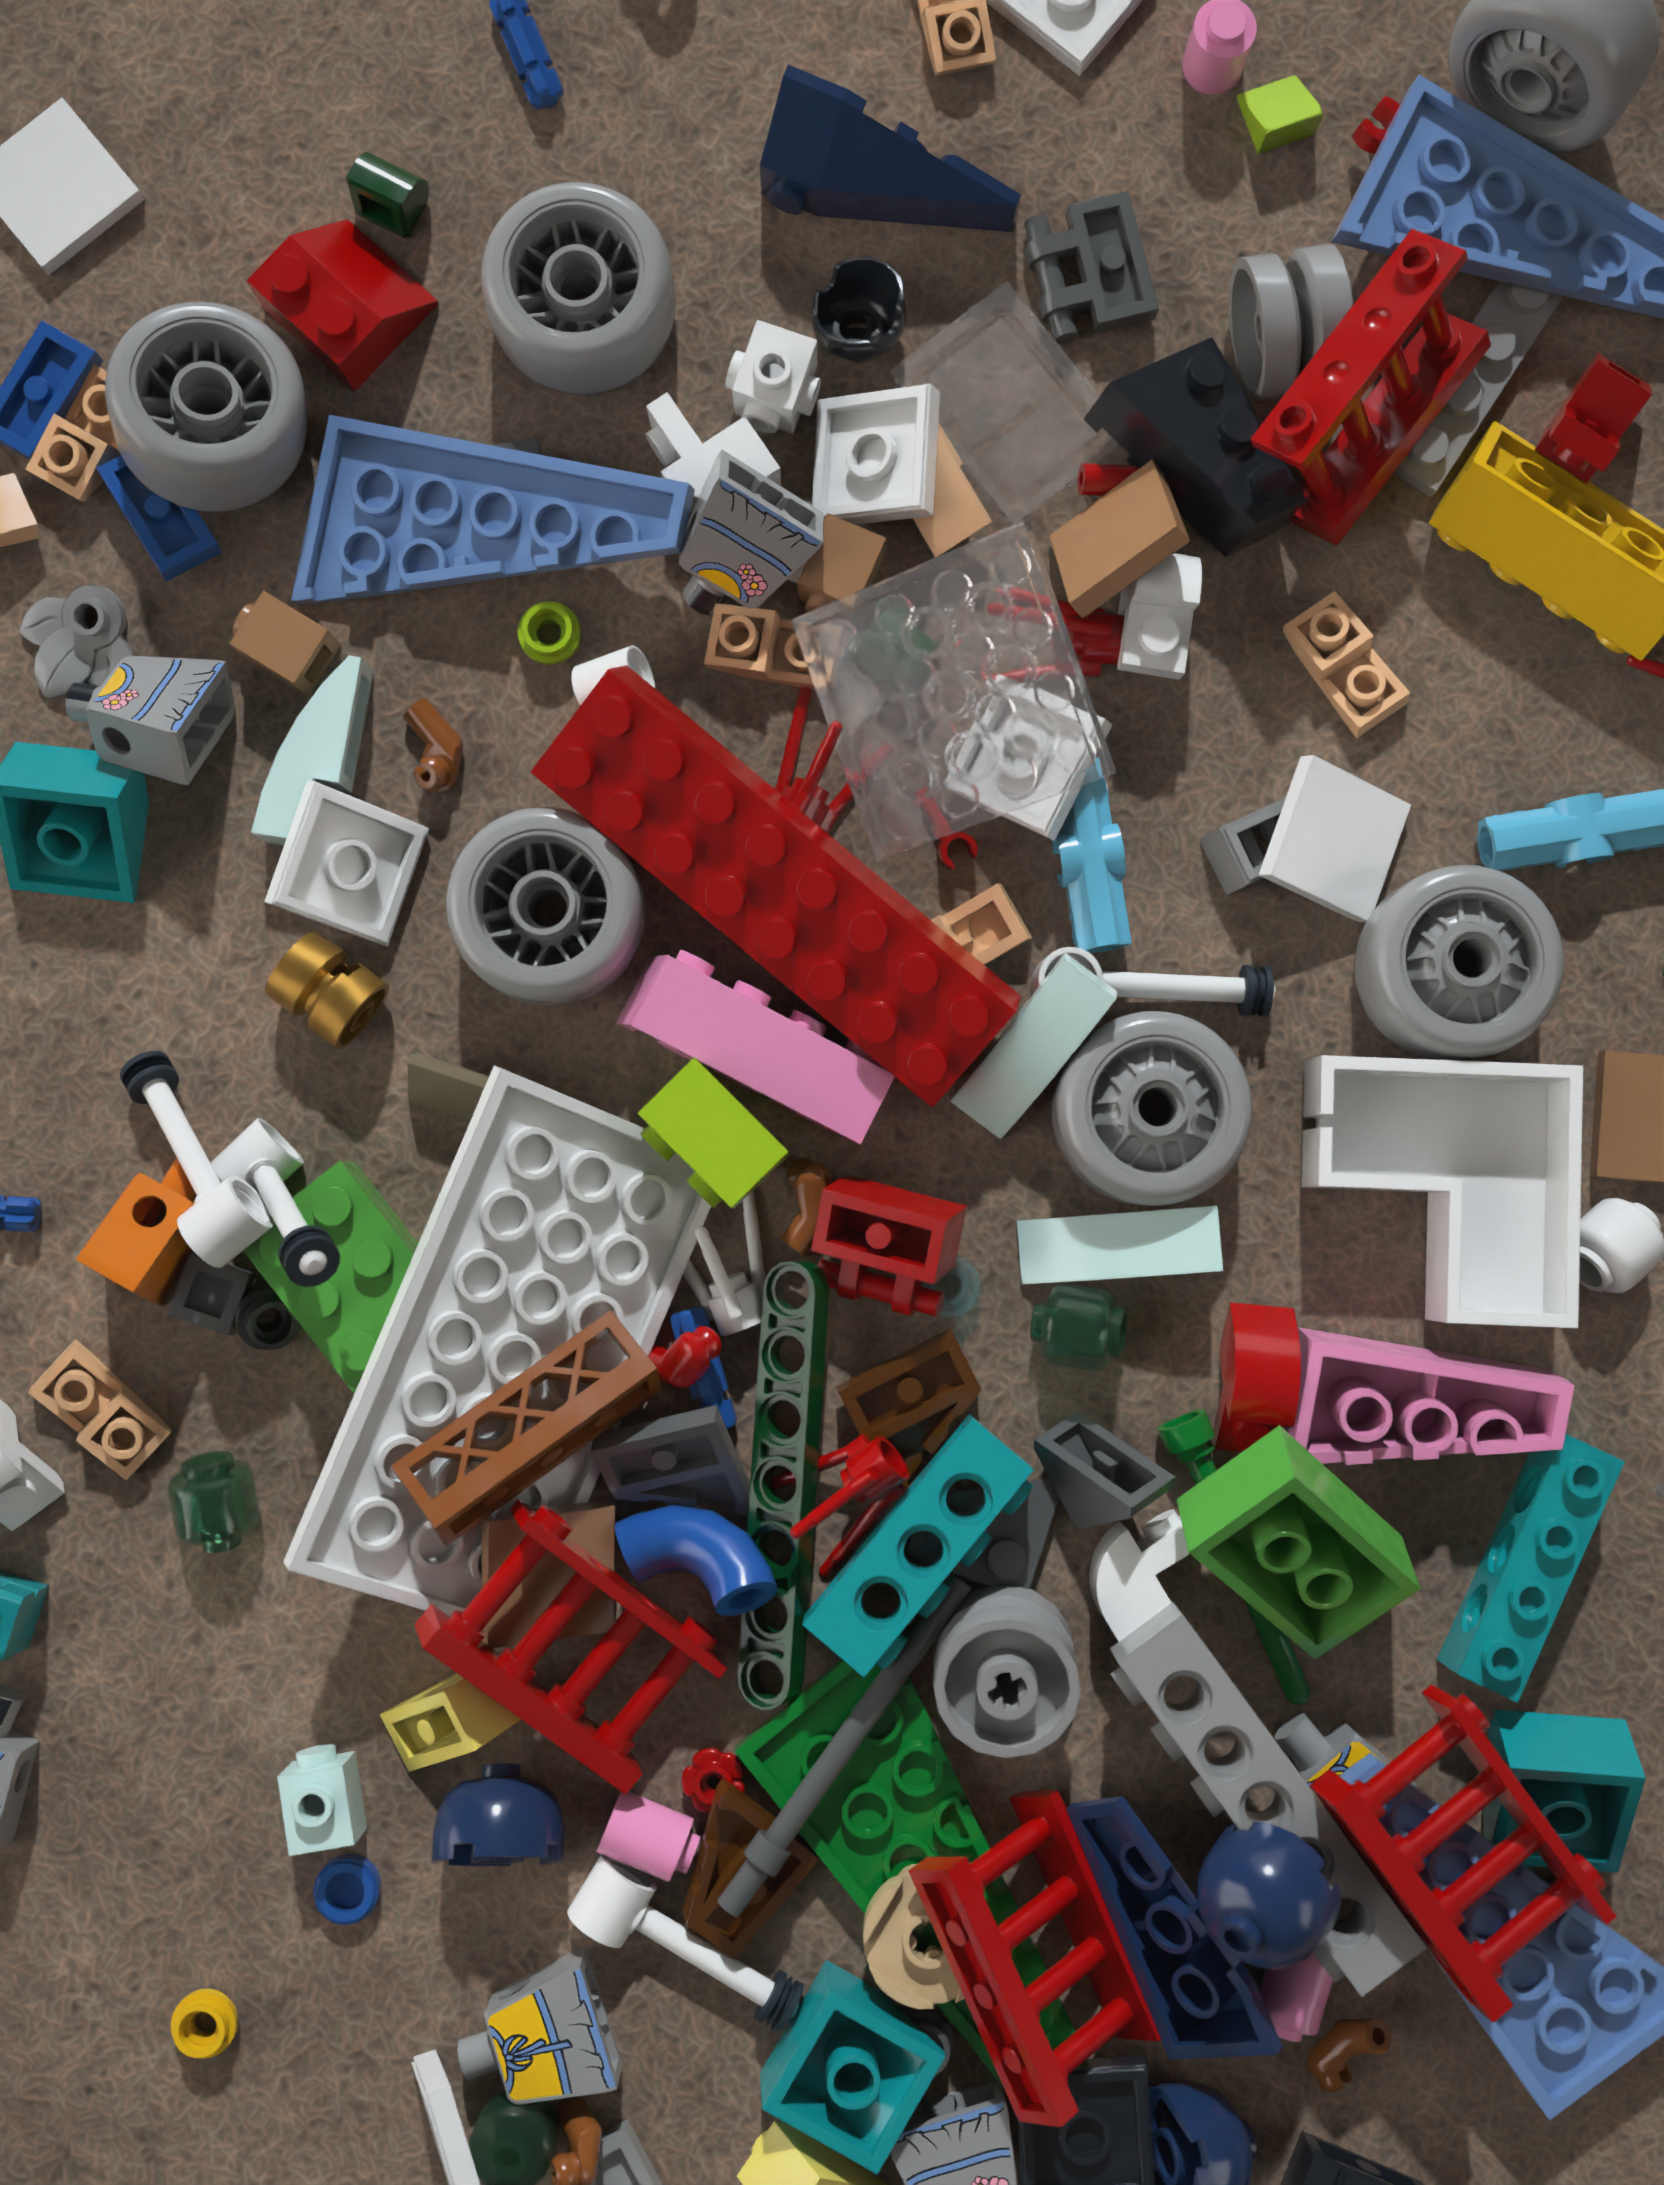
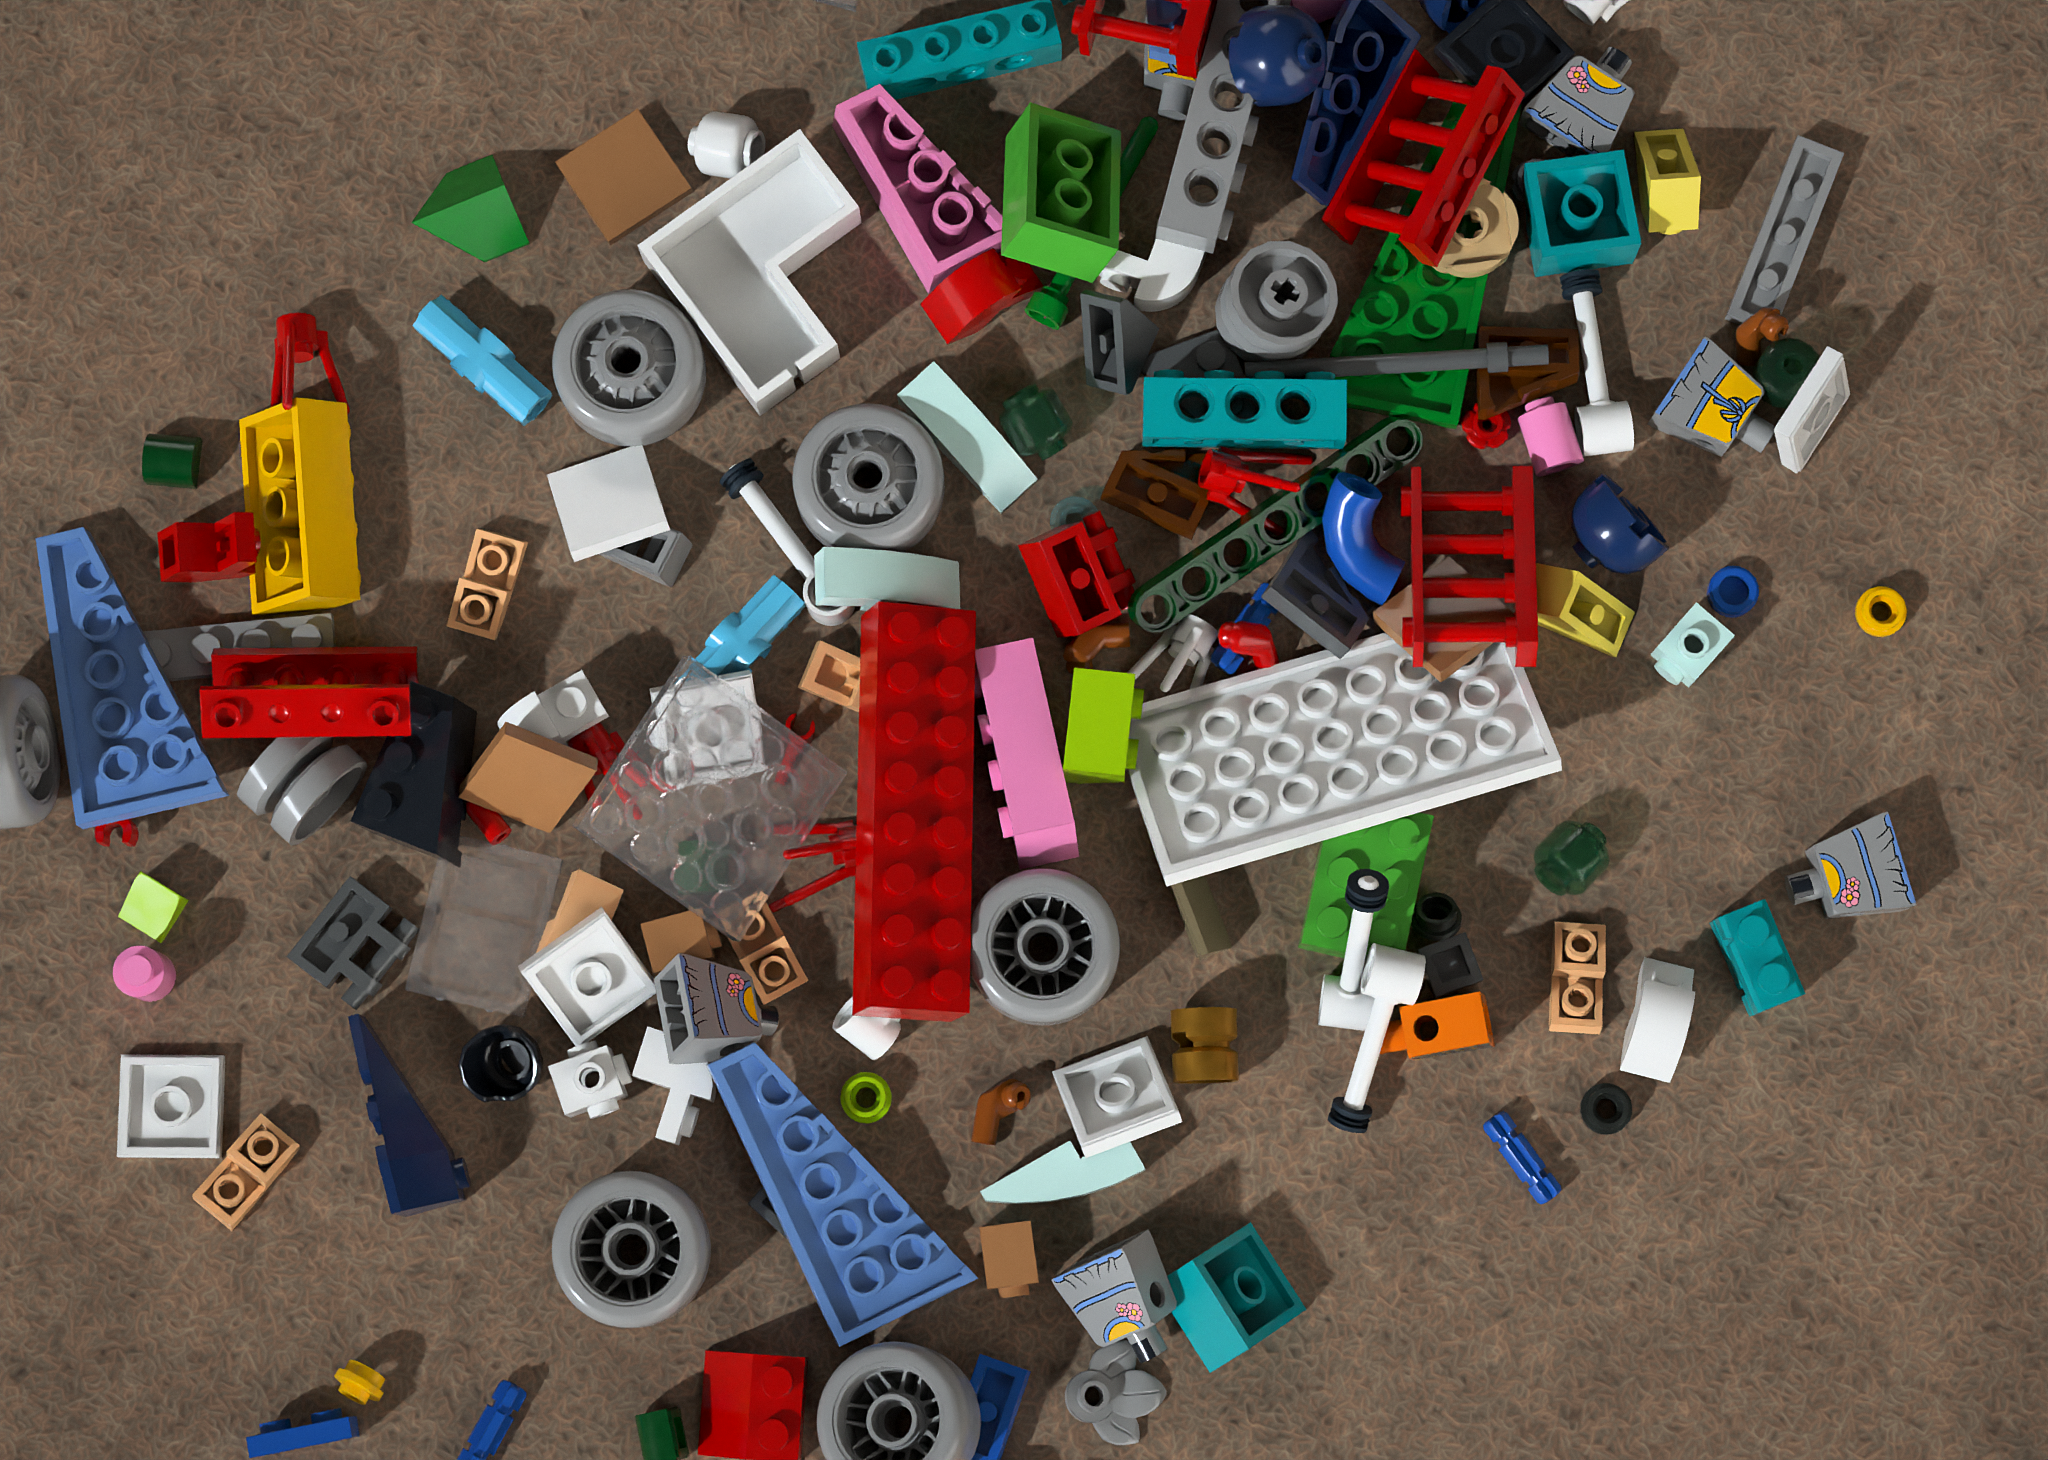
camera: 125 degrees left, 5 degrees down
dark orange fence [391,1310,661,1547] -> none

